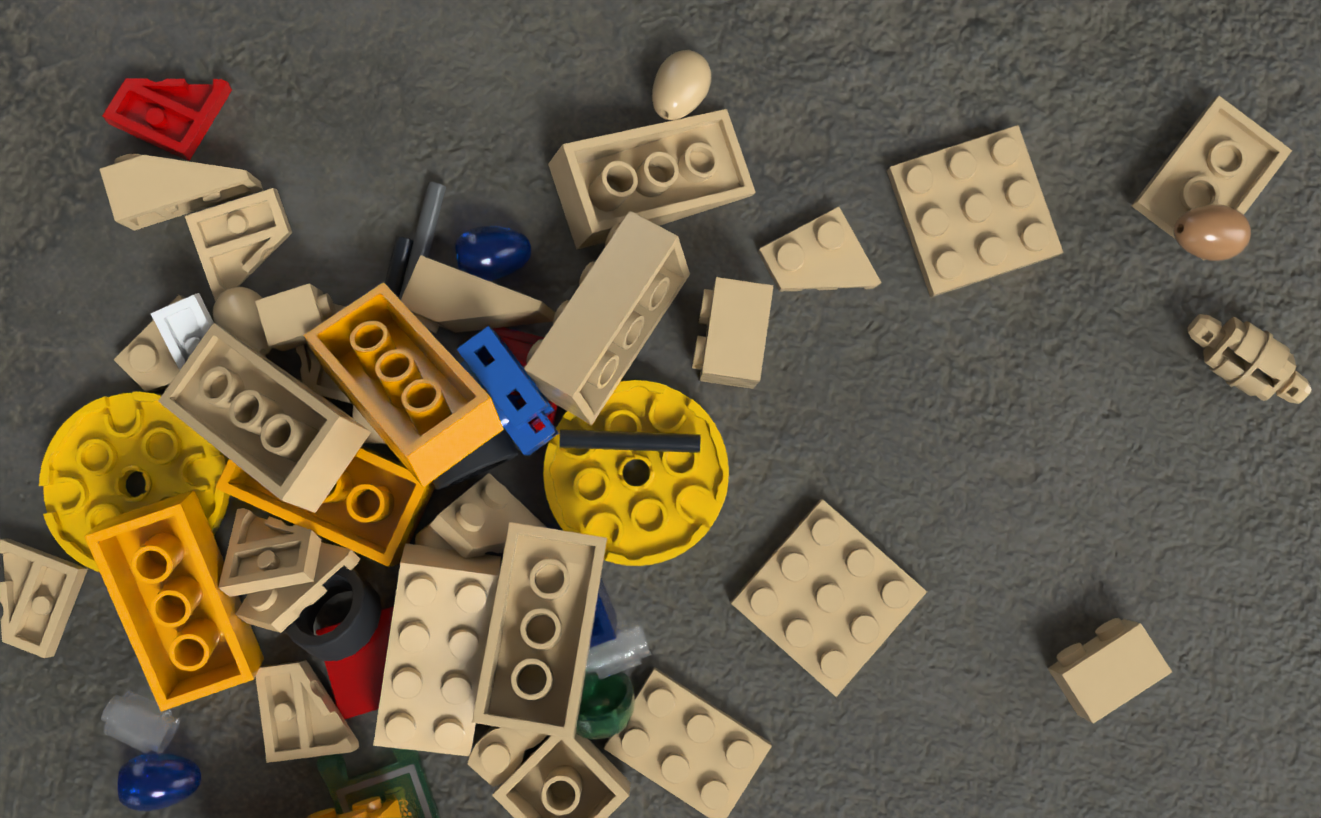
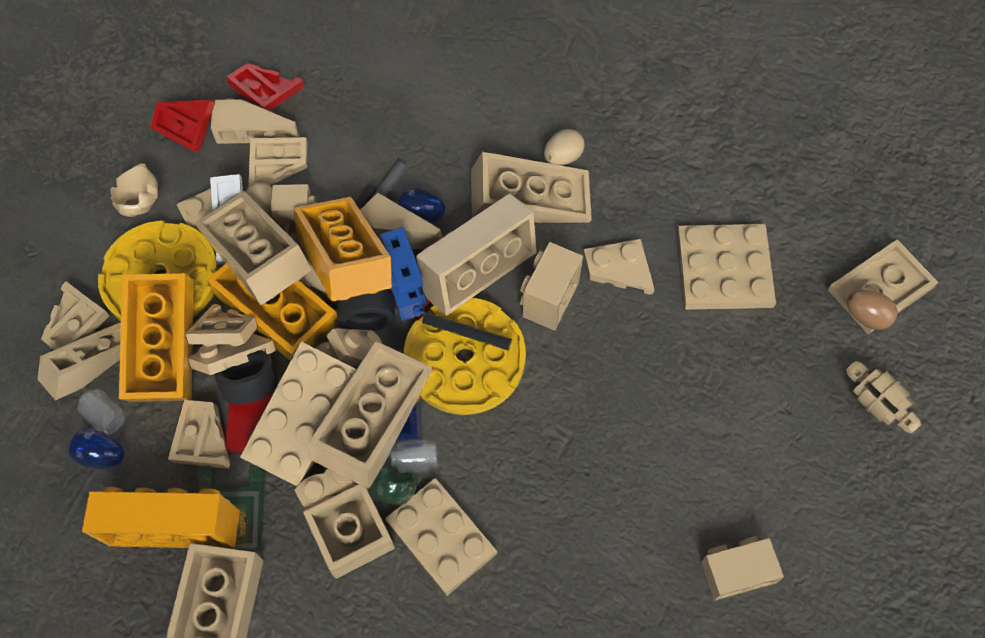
camera: 20 degrees right, 20 degrees down
tan plate [730,499,927,697] -> none
none -> tan slope [38,322,121,400]
none -> tan hair [110,163,158,217]
none -> red wing [150,99,215,151]

